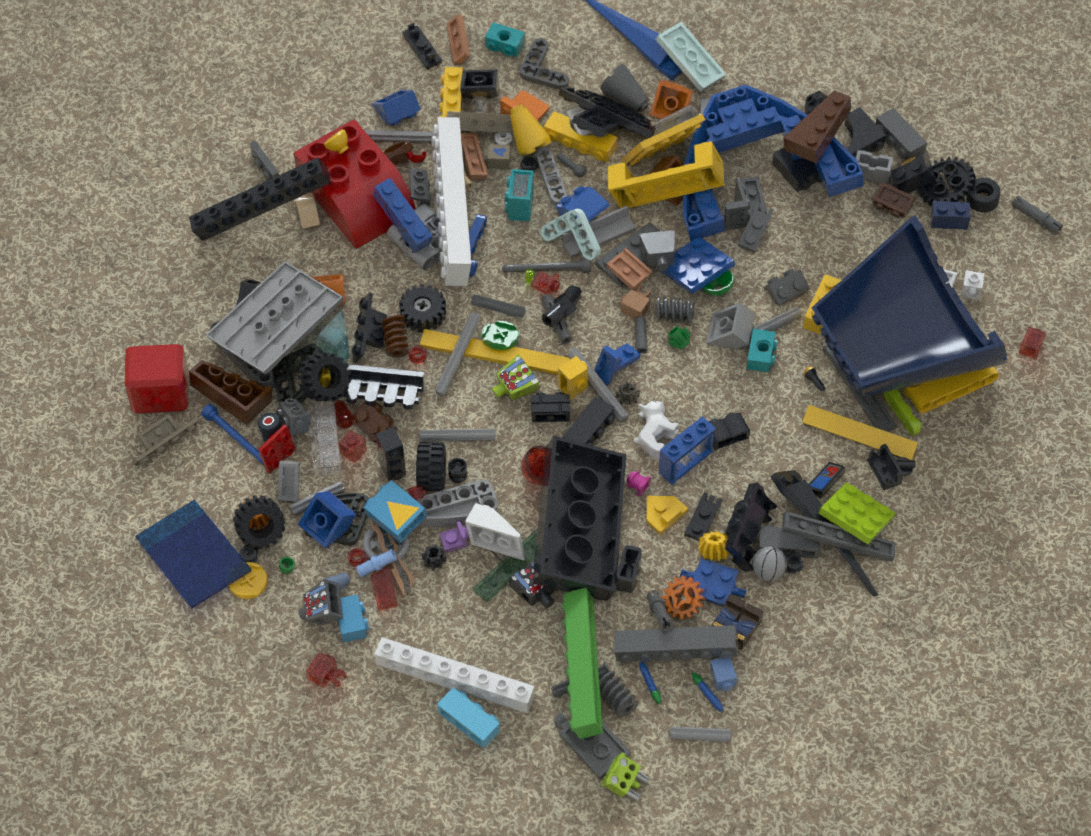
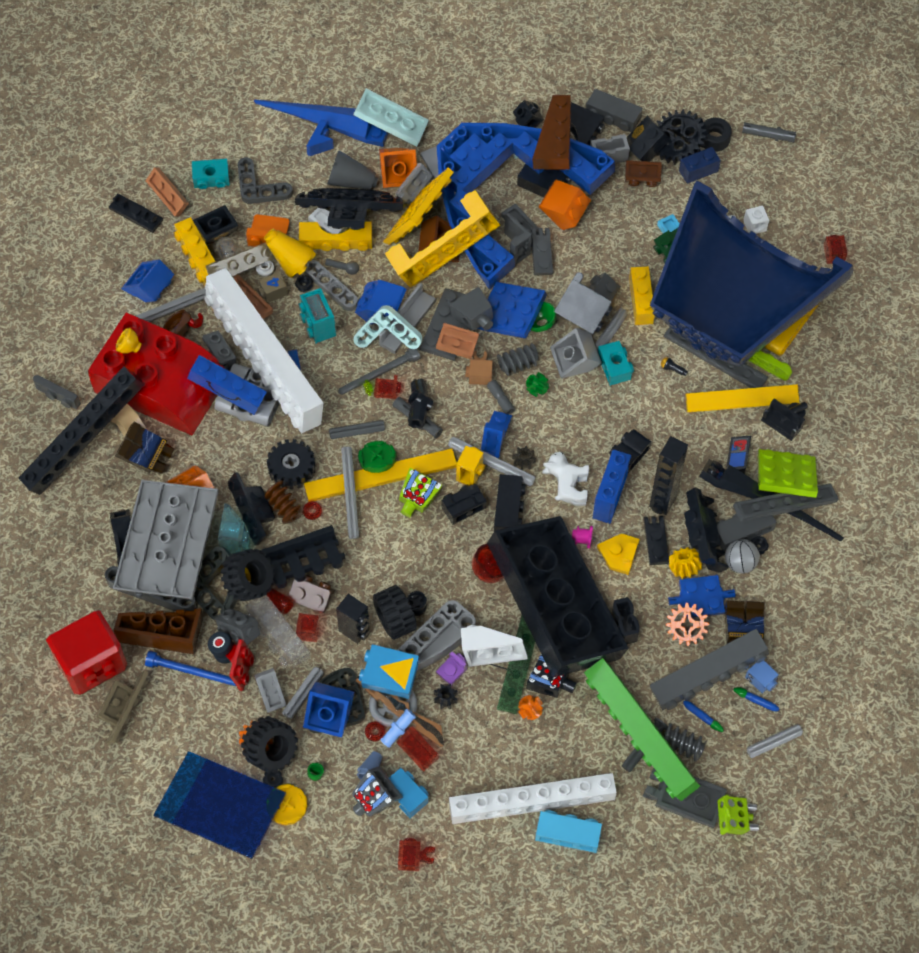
camera: 30 degrees left, 5 degrees up
clear red plate [407,485,426,500] -> none
light grey axle [419,429,496,441] -> none
dark grey pin [646,590,673,631] -> none
none -> hips [115,421,174,474]
none -> blue slope [306,119,334,156]
none -> orange gear [518,695,543,720]
none -> orange slope [539,180,591,230]
none -> container [554,272,614,334]
none -> black brick [649,436,688,515]

